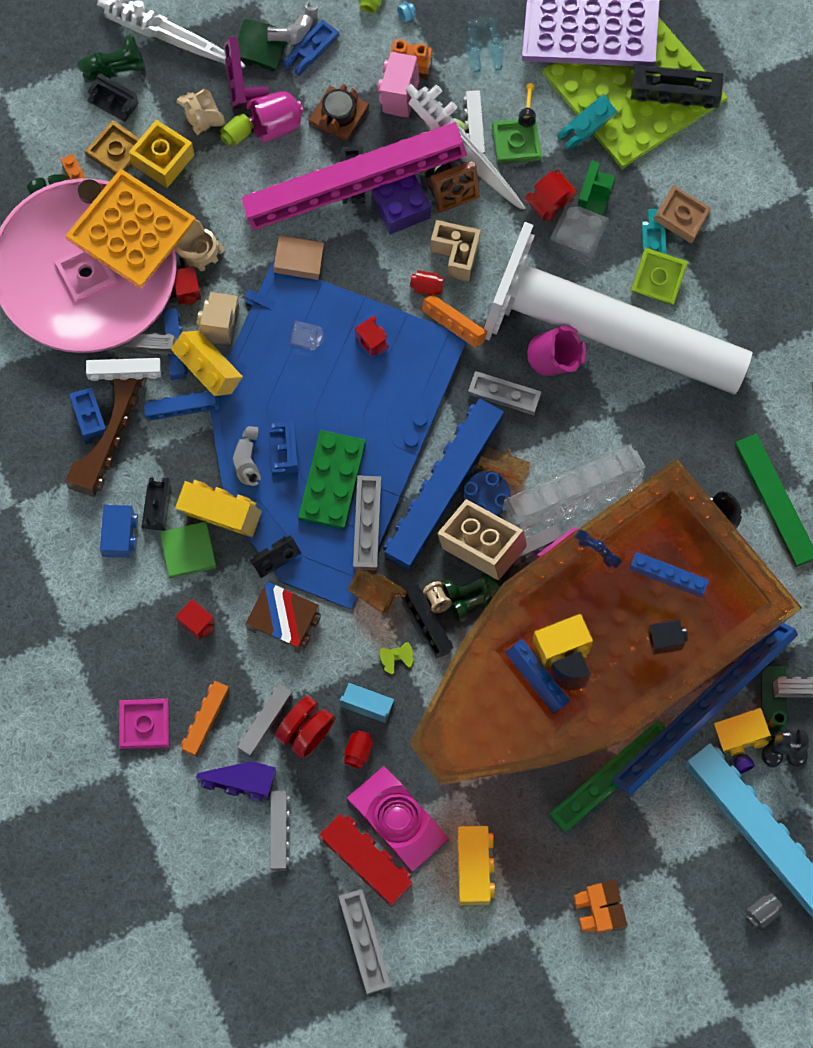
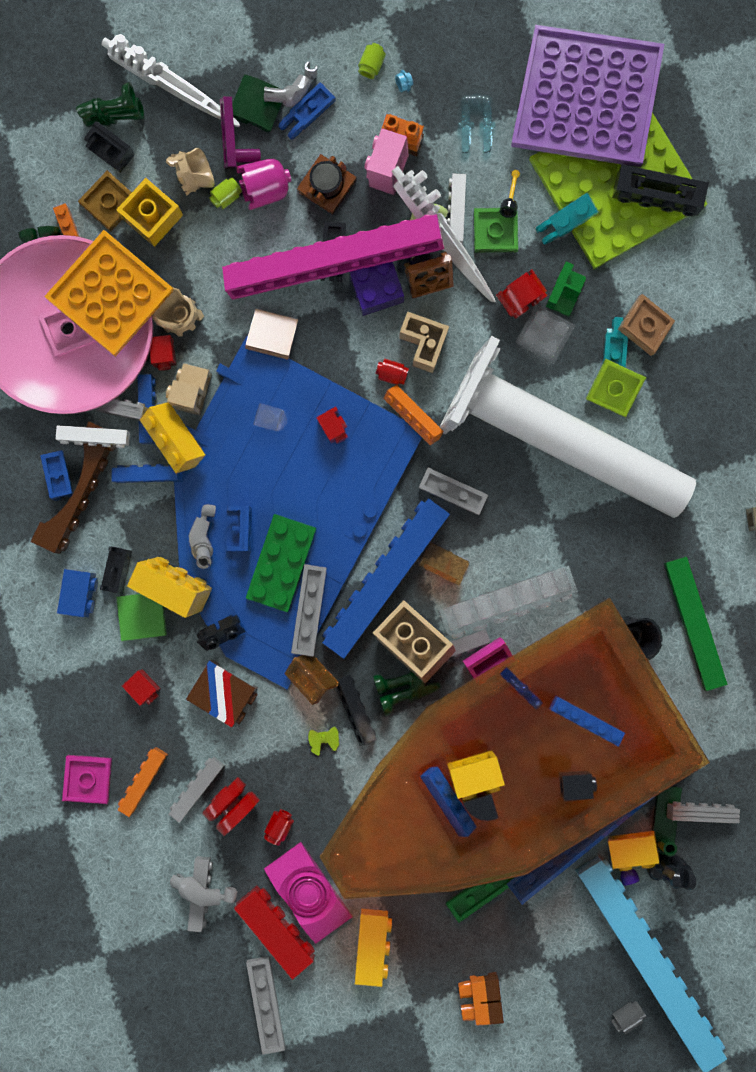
camera: 10 degrees right, 15 degrees up
dark brown tile [78,179,101,204] -> none
dark purple slope [196,761,277,802] -> none
medium azure panel [340,683,394,723] -> none
tan bush [423,581,452,613] -> none
blue dish [464,471,511,516] -> none
dark pink cylinder [527,326,586,376] -> none
none -> light grey arm [170,874,238,907]

